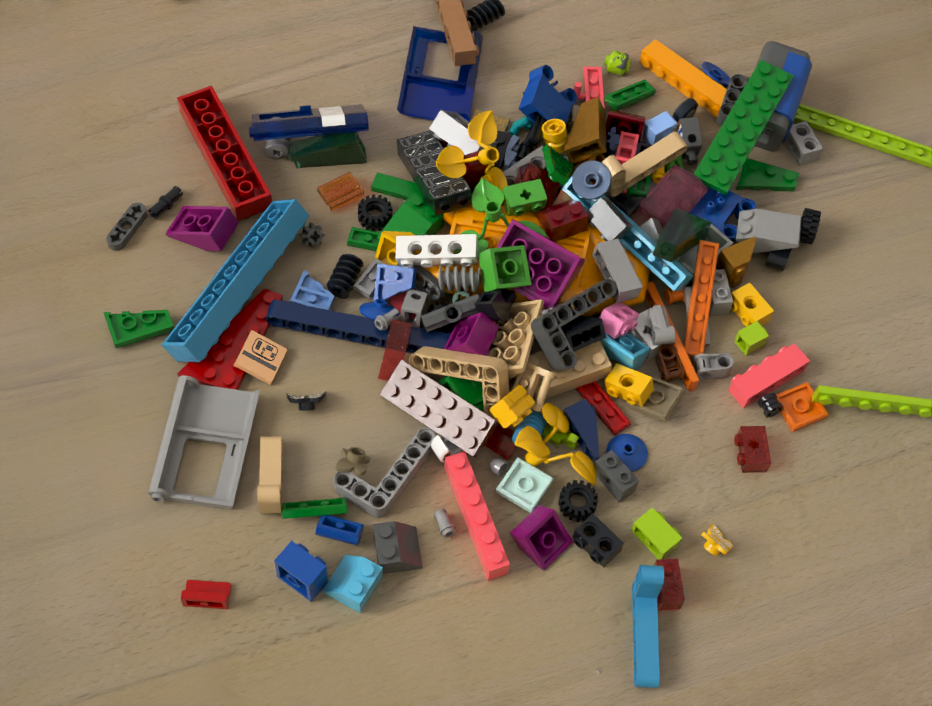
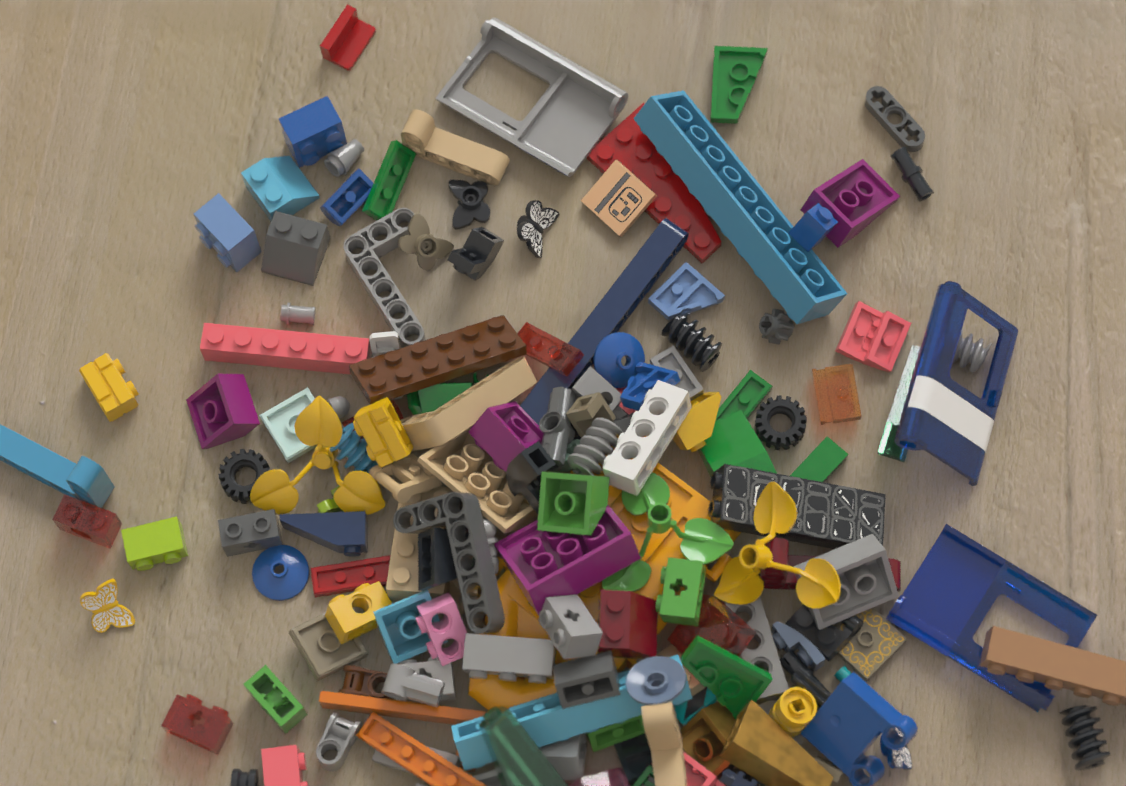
camera: 125 degrees right, 10 degrees up
red brick [177,85,272,221] -> none
light grey pin [374,308,401,330] -> none
black brick [573,514,624,568] -> none
none -> yellow brick [79,353,139,422]
none -> medium blue brick [194,193,262,272]
none -> bright green brick [243,665,308,734]
none -> light grey cone [324,139,364,177]
none -> black brick [447,227,505,281]
none -> black animal [449,180,491,230]
none -> light grey brick [539,594,603,659]
none -> dark tan panel [566,392,616,437]
none -> blue brick [788,203,838,252]
none -> coral slope [835,301,911,372]

